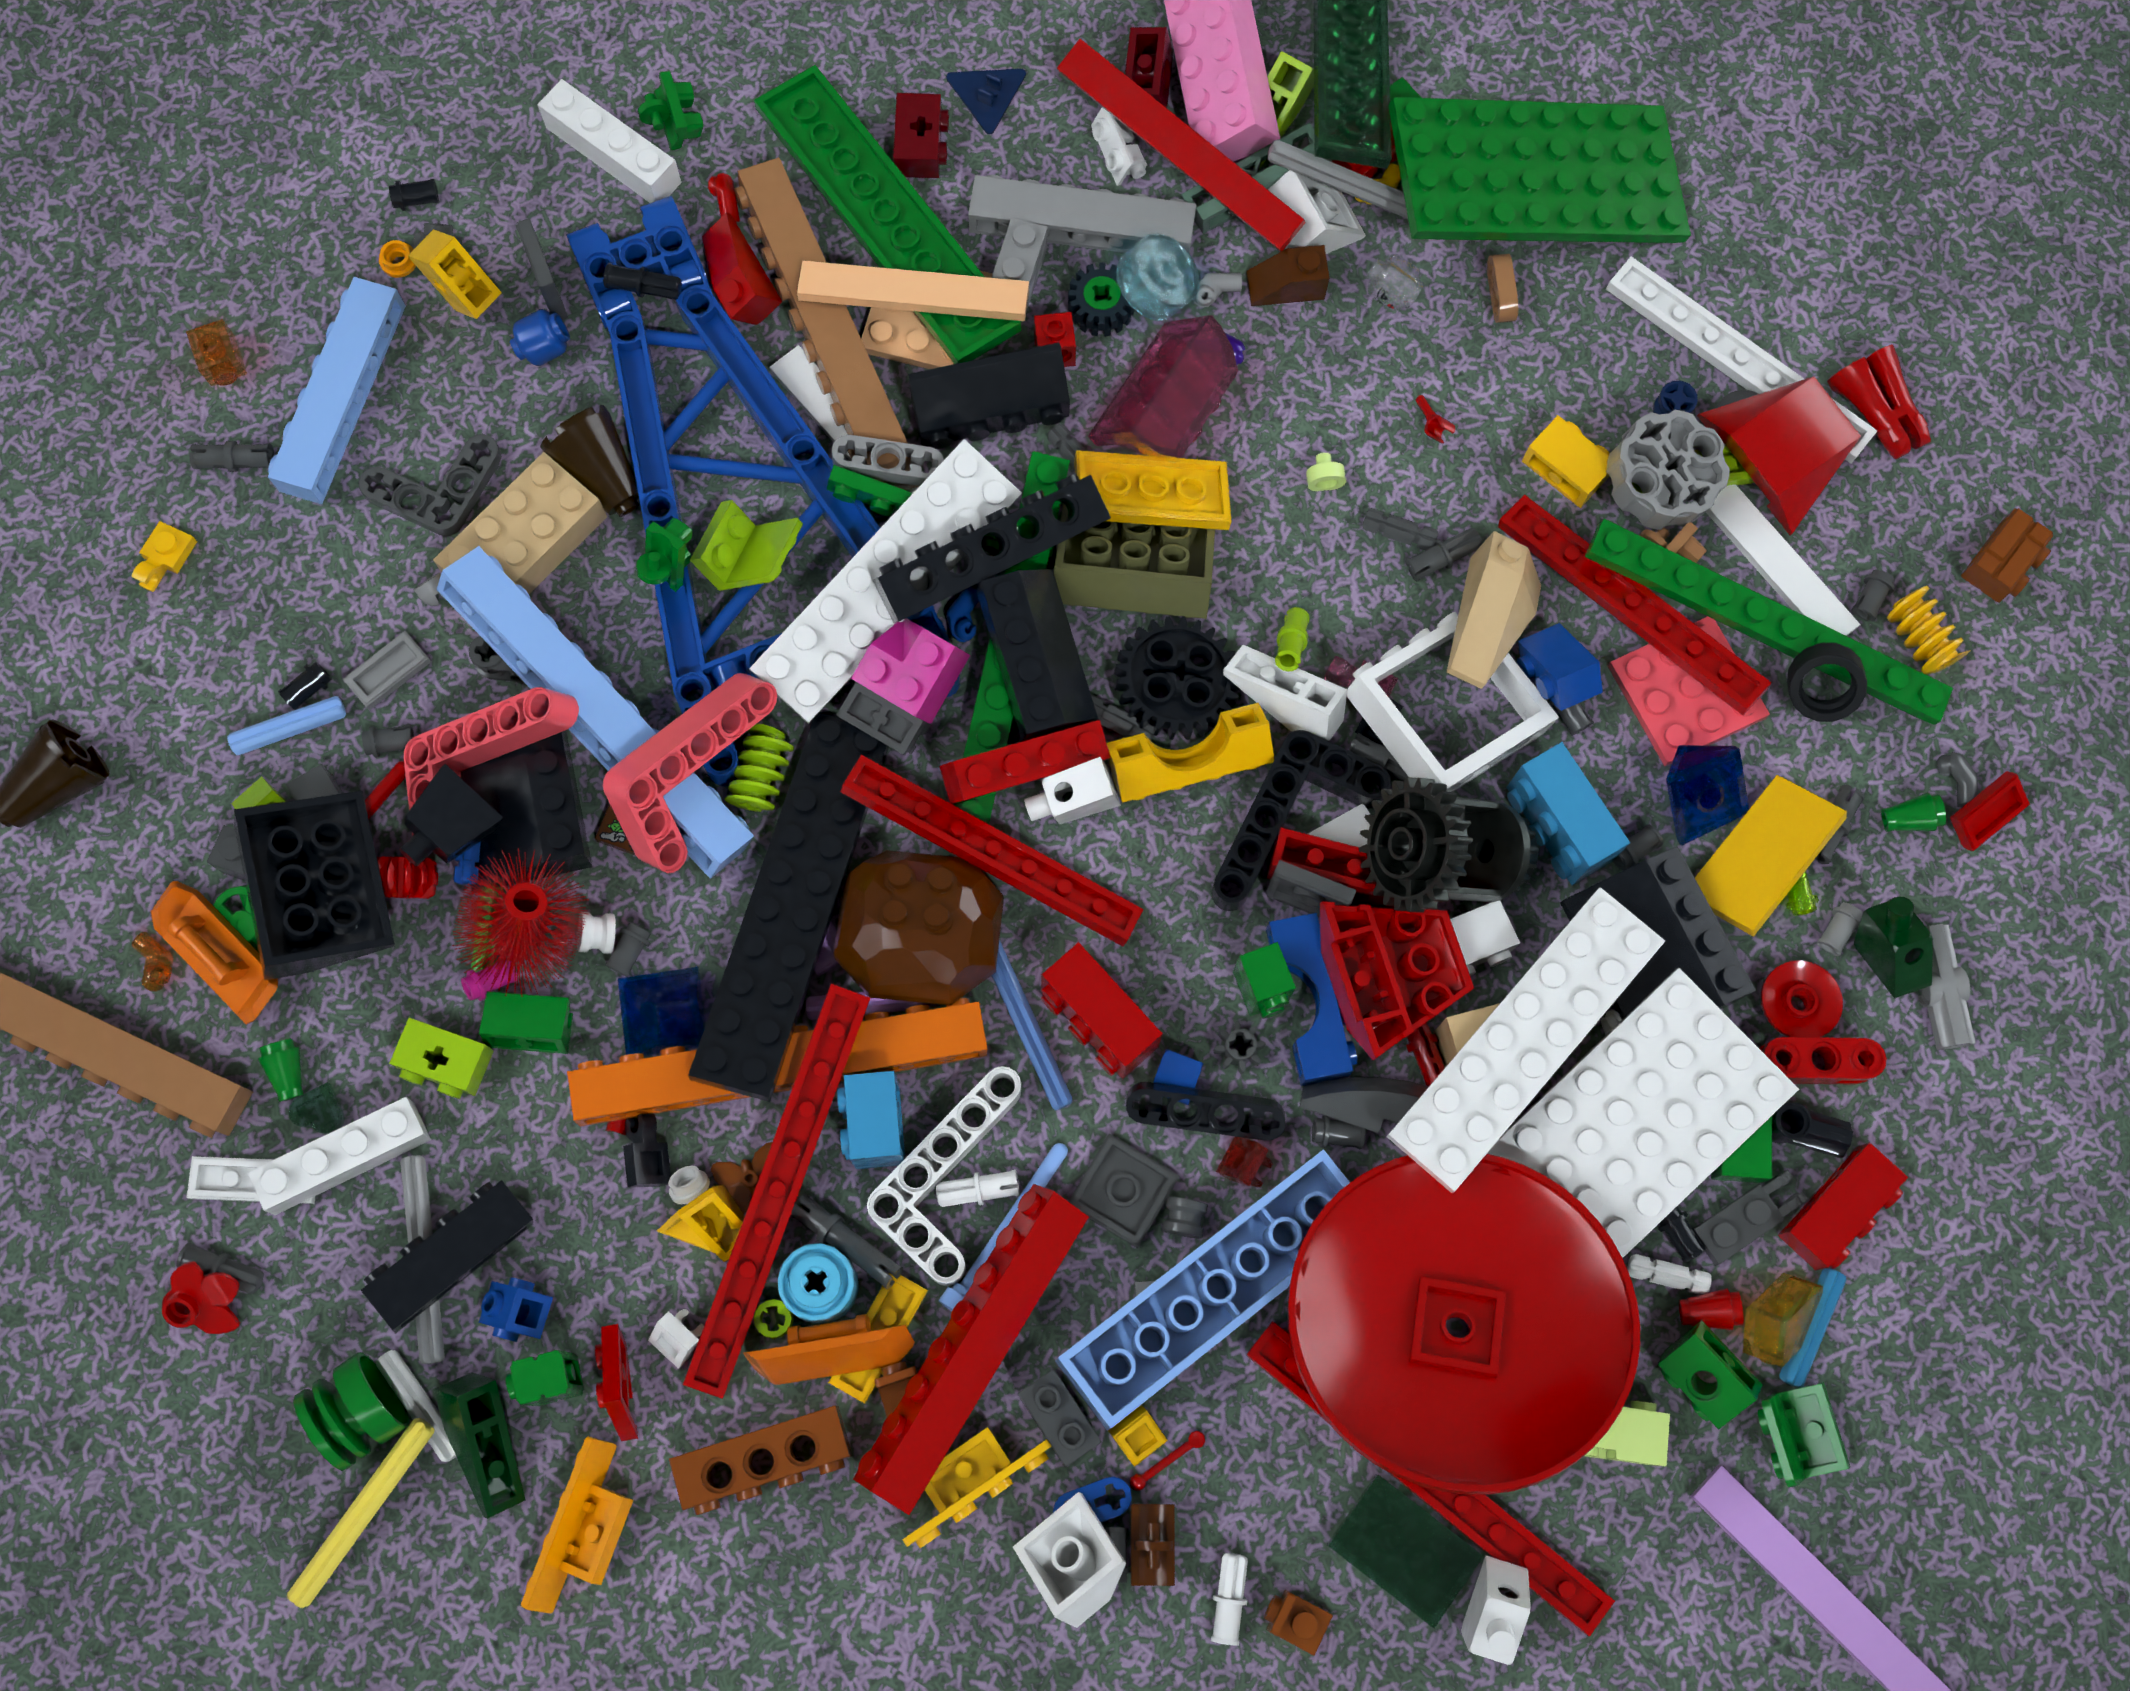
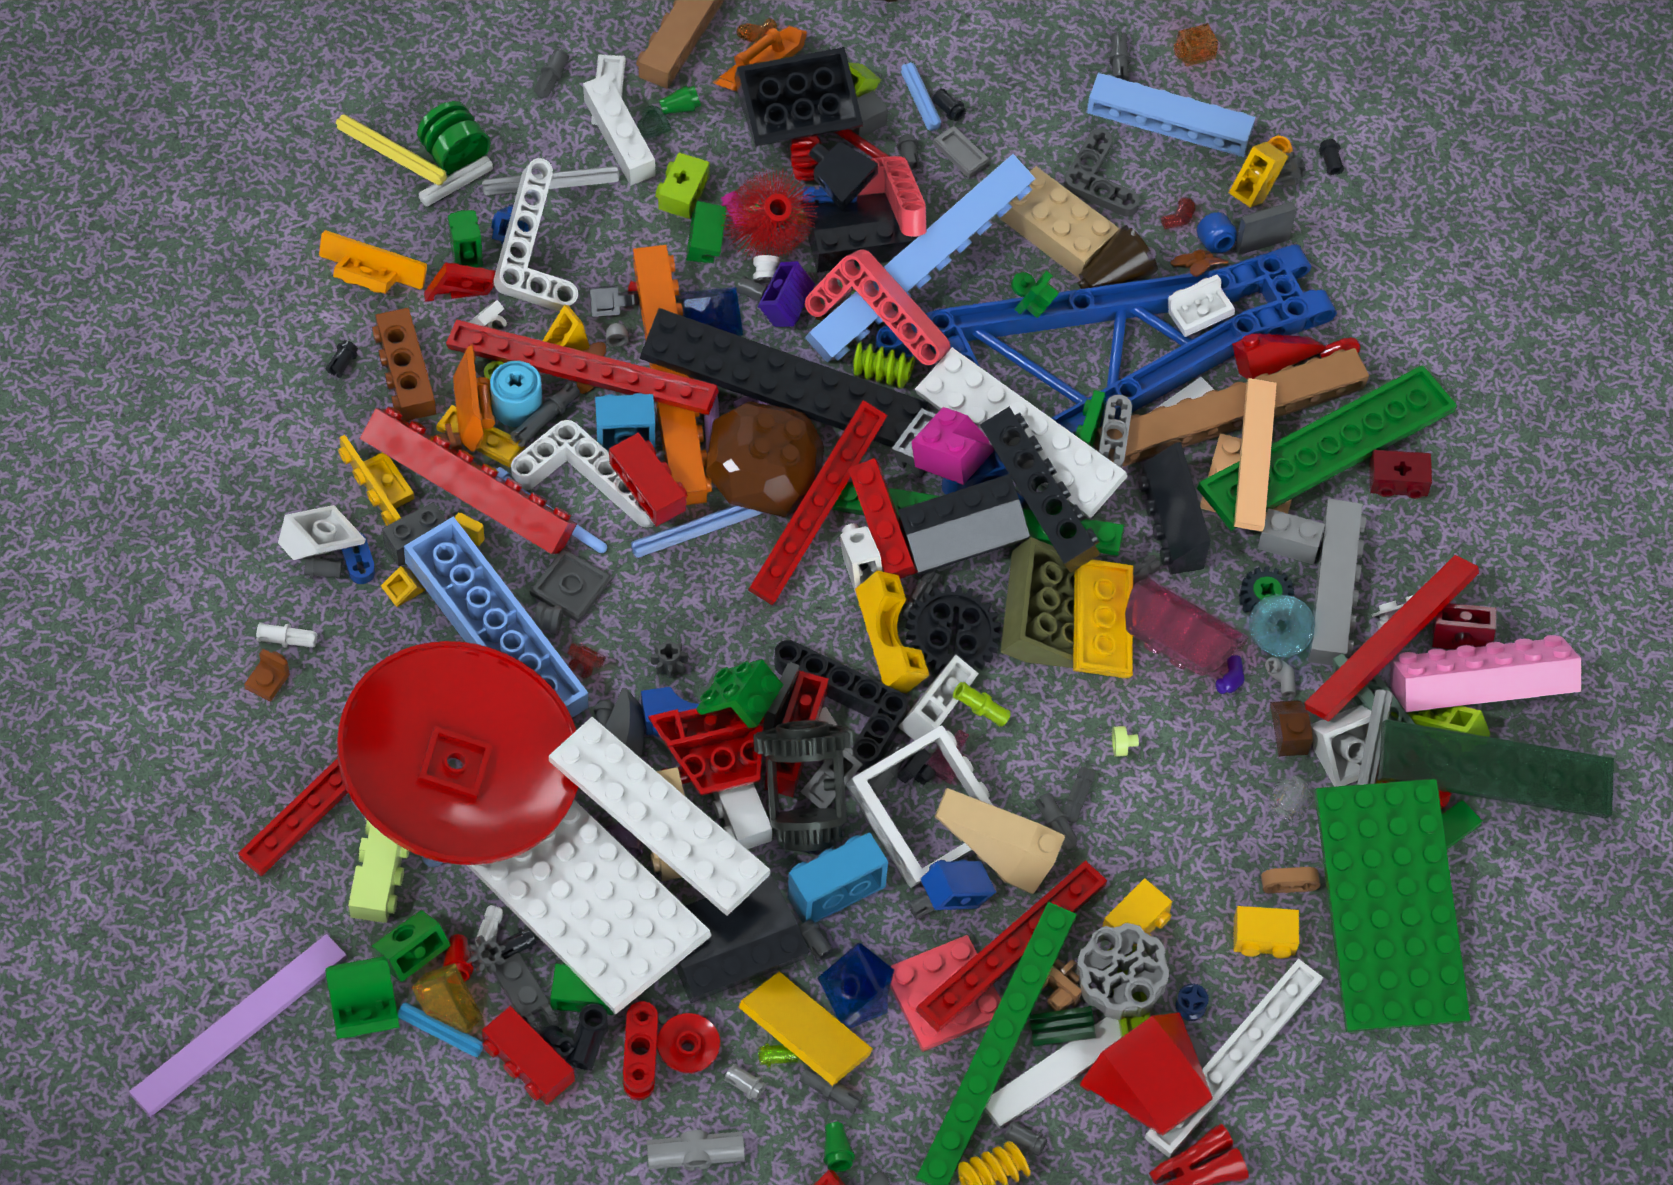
camera: 90 degrees right, 15 degrees down
yellow plate [132,521,197,592] -> none
red plate [162,1261,240,1334] -> none
black brick [361,1180,533,1334] -> none
dark green slope [434,1372,526,1519] -> none
white brick [537,79,682,203] -> none
black axle [603,263,682,300] -> none
green hips [638,71,704,150] -> none
white plate [668,1166,710,1204] -> none
lime bracket [690,500,803,591] -> none
white axle [936,1169,1020,1207] -> none
dark blue piece [946,69,1026,134] -> none
red brick [1034,312,1076,367] -> none
red brick [1041,942,1163,1079] -> none
black beam [1126,1082,1286,1141] -> none
red hinge [1130,1431,1205,1491] -> none
reddish brown hips [1131,1504,1175,1586] -> none
blue slope [1153,1049,1203,1105] -> none
green brick [1233,942,1296,1019] -> none
clear green plate [1327,1474,1484,1629] -> none
red hand [1416,395,1455,444] -> none
white torso [1461,1556,1531,1665] -> none
black tyre [1787,643,1867,722] -> none
dark green torso [1854,897,1933,999] -> none
none -> black pin [326,340,358,378]
none -> yellow tile [455,512,485,546]
none -> dark grey gear [466,935,506,974]
none -> white beam [494,158,578,311]
none -> black pin [540,1025,575,1056]
none -> light grey hinge [606,323,629,347]
none -> red brick [609,432,688,527]
none -> green bracket [696,659,783,729]
none -> dark purple brick [758,261,816,327]
none -> dark green tile [1030,1006,1096,1046]
none -> clear red arm [1161,197,1196,230]
none -> white bracket [1168,275,1235,337]
none -> dark orange piece [1170,249,1228,277]
none -> yellow brick [1234,906,1299,959]

